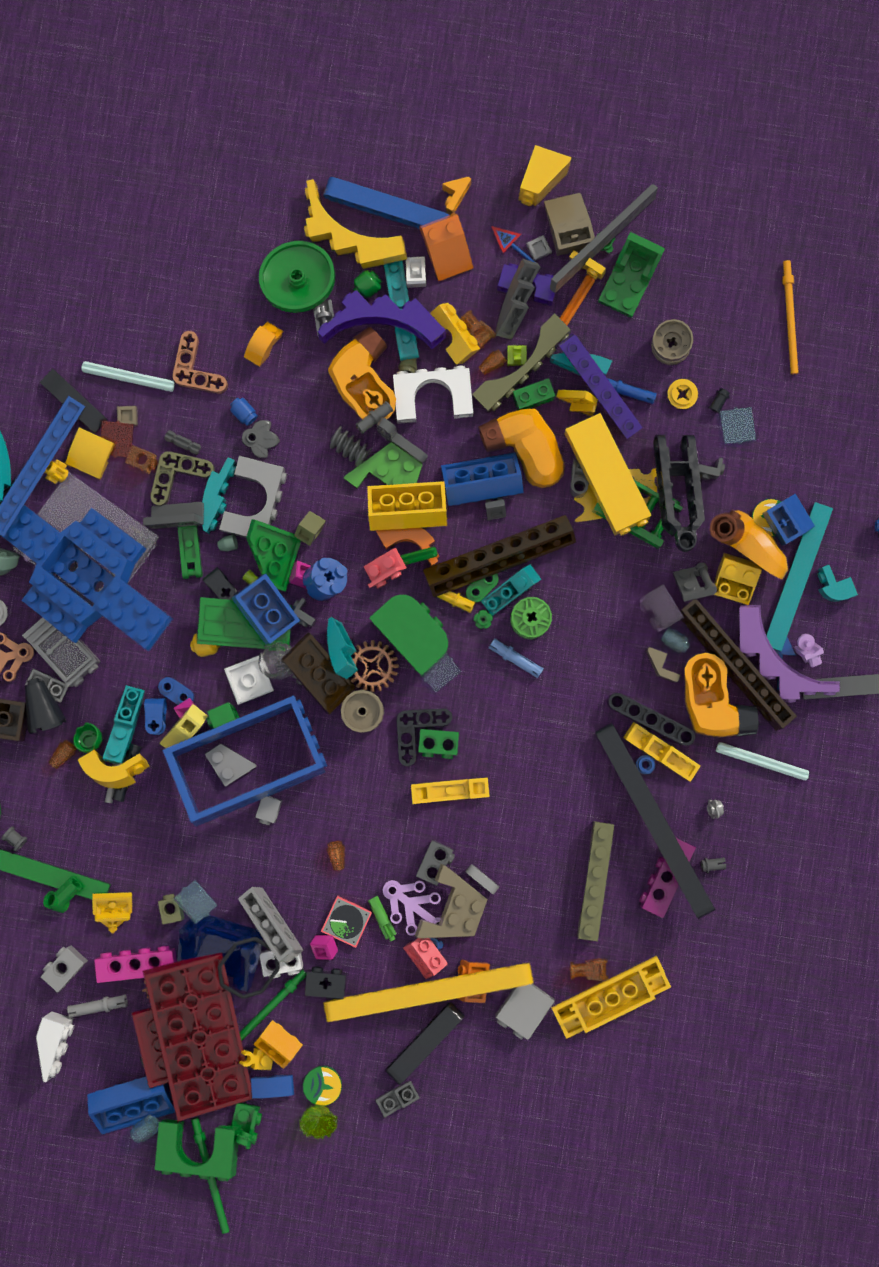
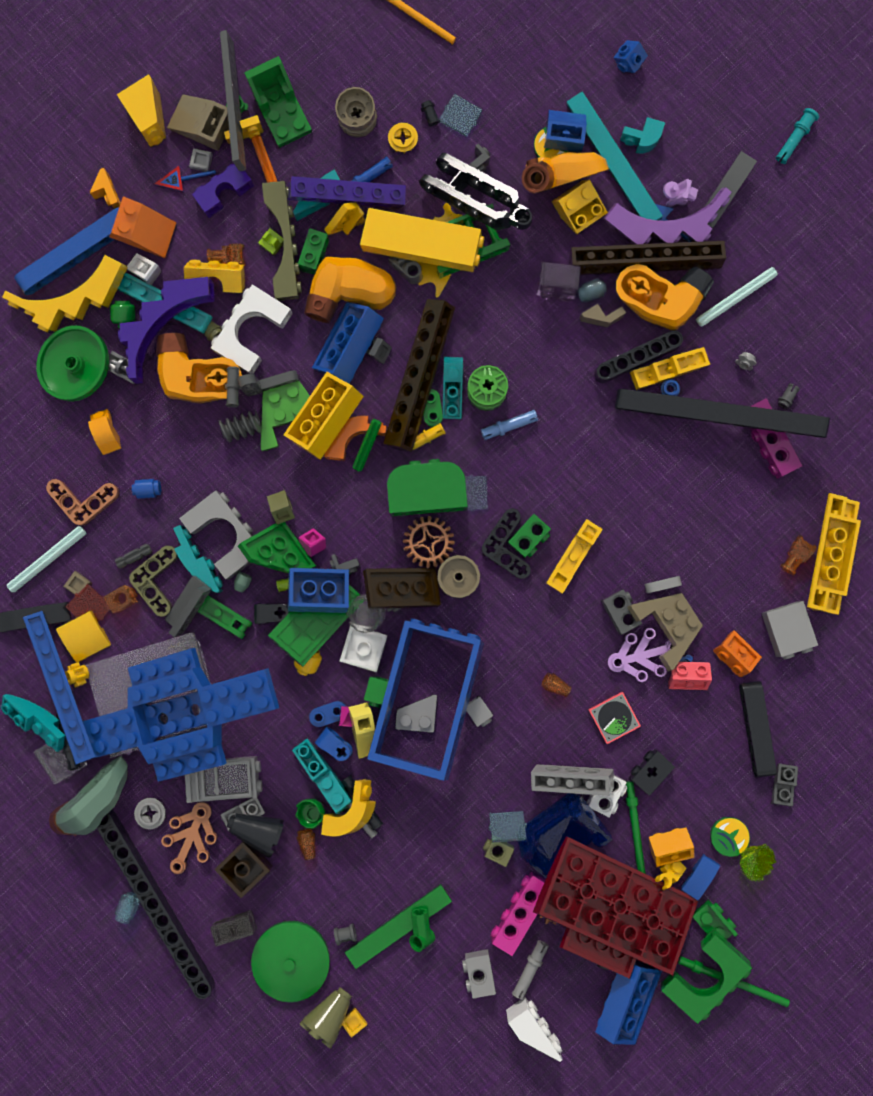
camera: 50 degrees left, 0 degrees up
yellow slope [92,892,132,933] -> none
clear light blue brick [130,1115,159,1143] -> none
black piece [218,937,280,999] -> none
green plate [235,1131,254,1147] -> none
dark grey plate [242,420,280,458] -> none
blue brick [303,558,347,601] -> none
dark pink slope [310,935,338,960] -> none
yellow beam [323,963,534,1022] -> none
teal slope [327,617,358,679] -> none
coral bracket [364,548,406,589] -> none
bright green piece [368,896,396,942] -> none
green plate [474,610,493,629] -> none
clear orange cone [478,349,507,375] -> none
dark grey slope [495,259,540,340] -> none
olive arch [577,821,614,941] -> none
dark grey plate [673,563,717,601] -> none

